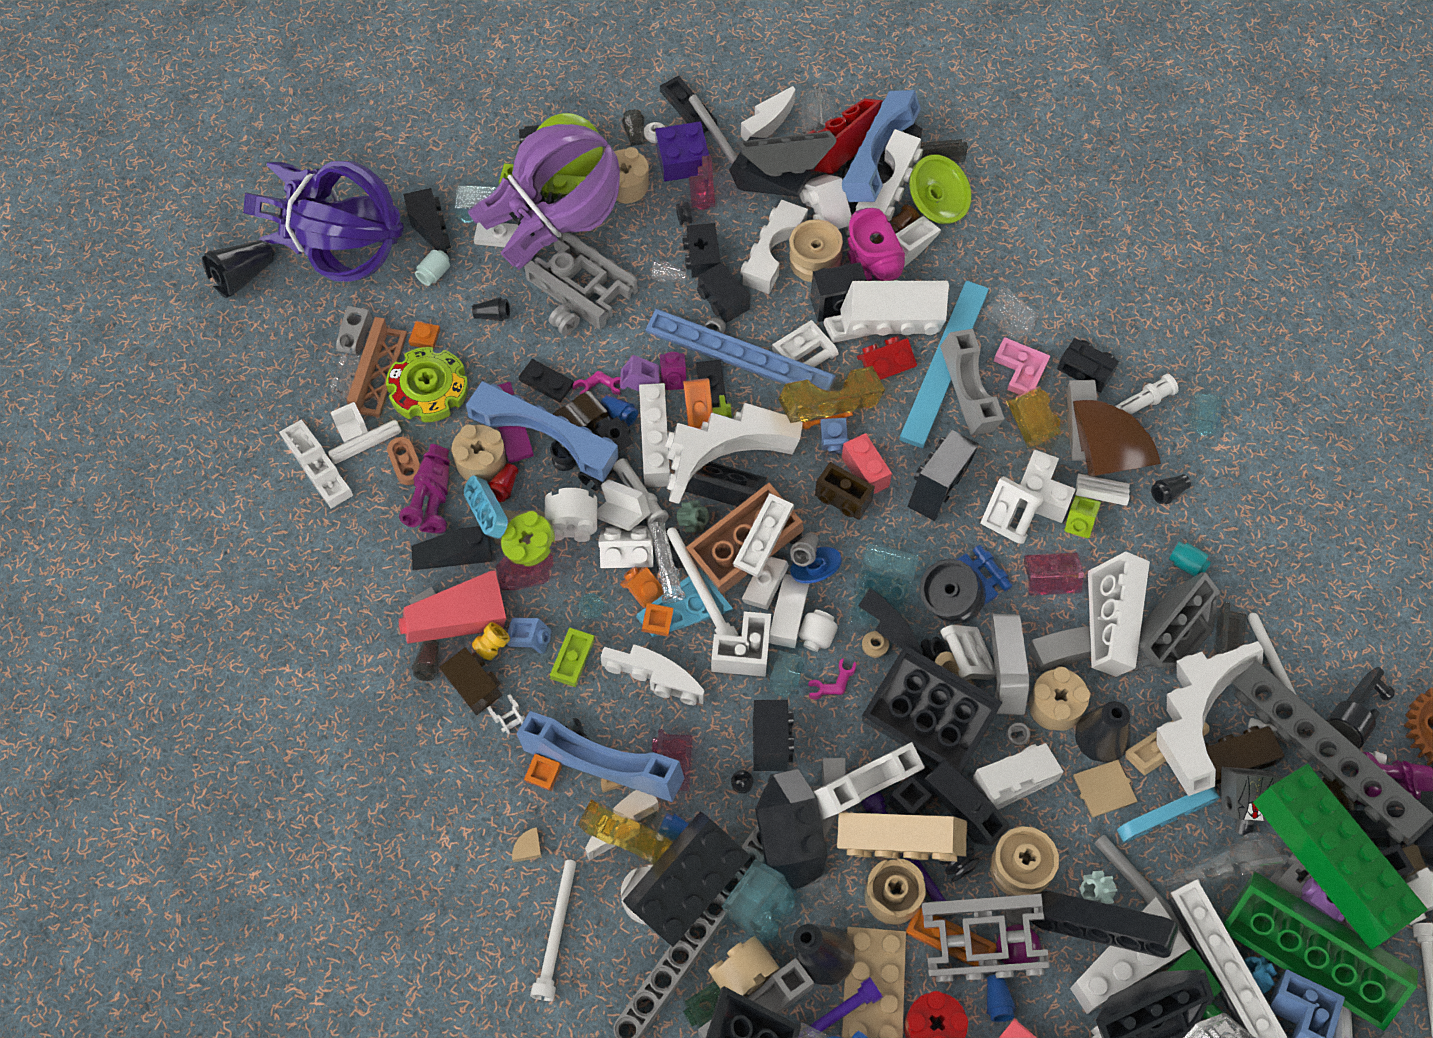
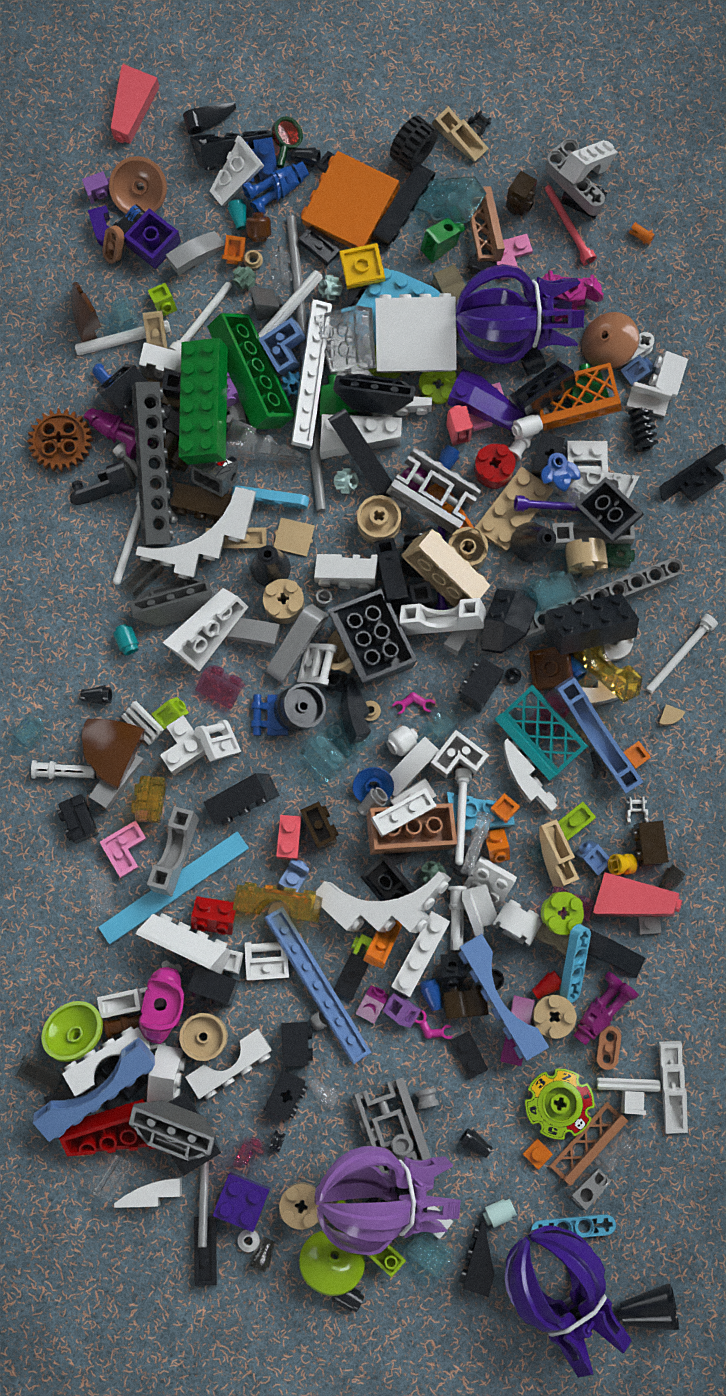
camera: 145 degrees left, 15 degrees up
none -> teal fence [495,685,588,781]
none -> reddish brown tile [529,647,573,692]
none -> medium azure beam [531,1214,616,1237]
none -> tan slope [539,819,579,890]

